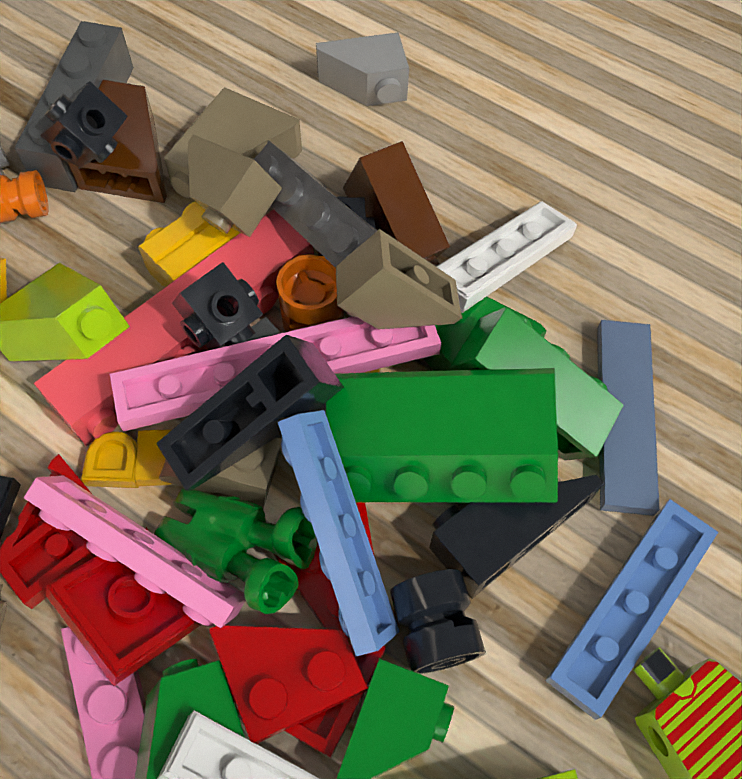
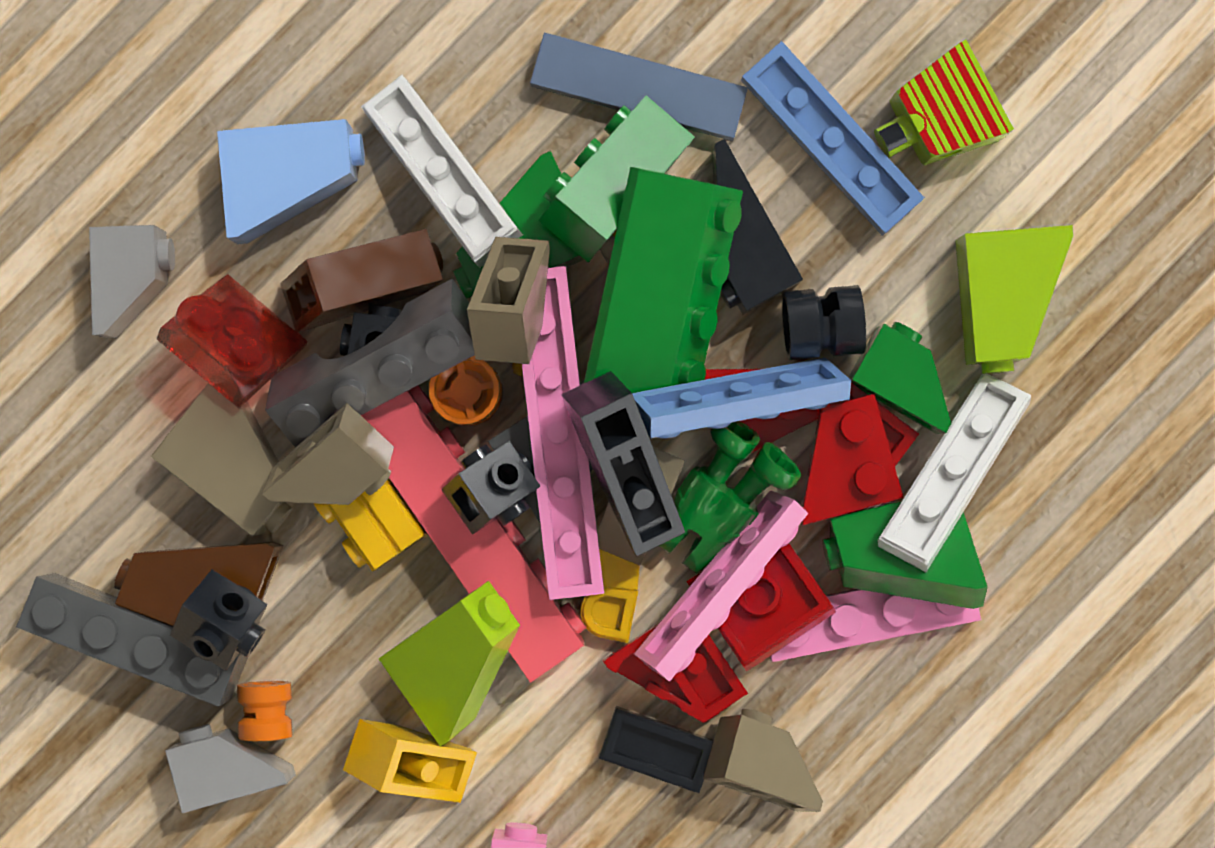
camera: 80 degrees left, 25 degrees up
none -> clear red slope [156,274,308,408]
none -> light blue slope [217,119,365,244]

